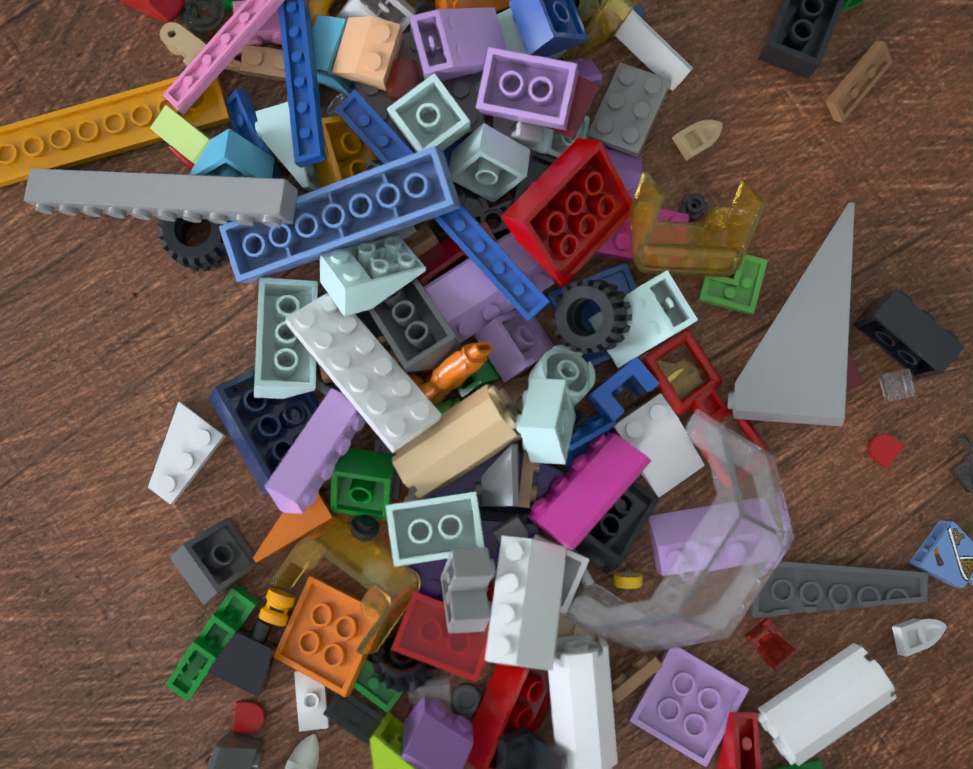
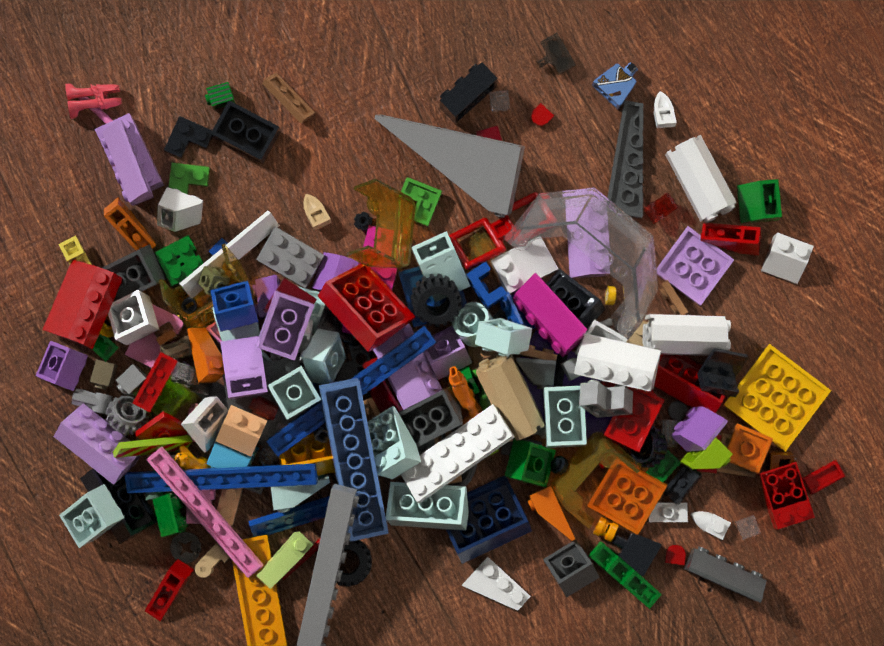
camera: 80 degrees left, 0 degrees up
medium azure slope [189,129,275,179] -> none
lavender slope [265,388,366,514] -> none

